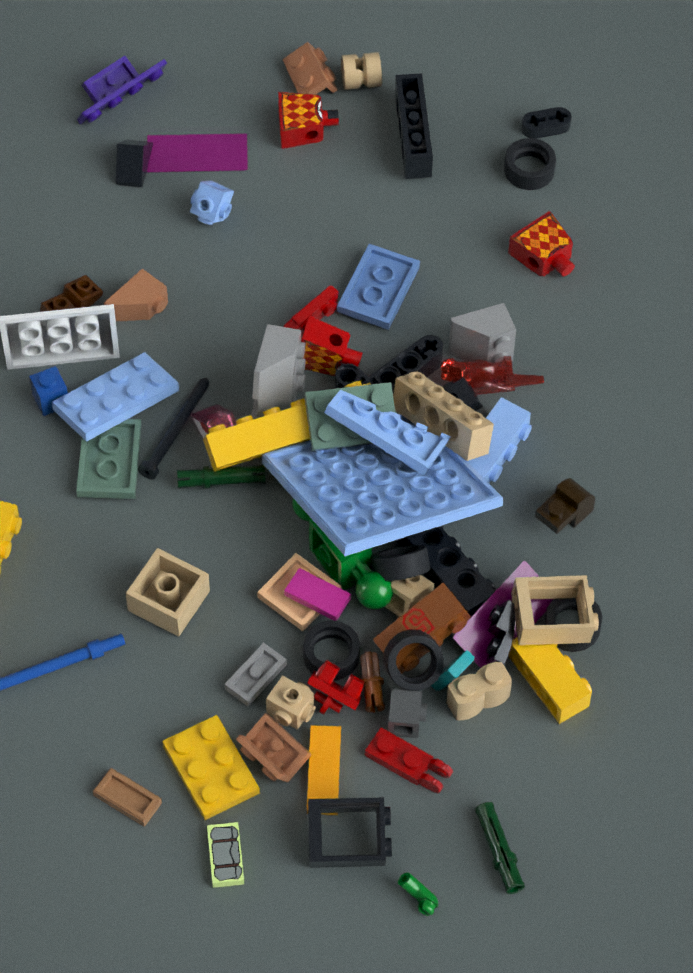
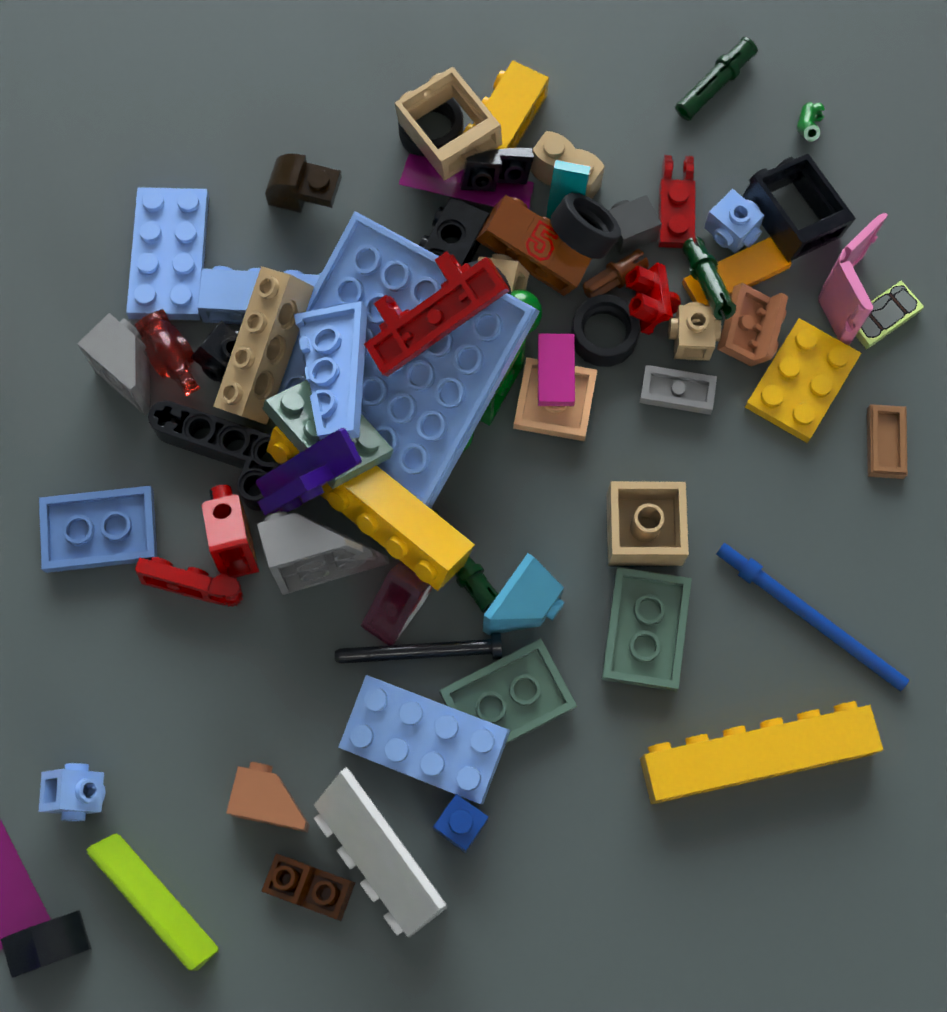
camera: 120 degrees left, 15 degrees up
none -> lime slope [87,834,219,971]
none -> light blue plate [126,187,209,320]
none -> dark purple bracket [256,428,362,515]
none -> red hinge [364,251,510,377]
none -> medium azure slope [483,553,565,635]
none -> sand green plate [601,567,692,691]
none -> dark green pin [682,237,736,320]
none -> light blue brick [704,189,765,254]
none -> bright pink piece [818,213,888,345]

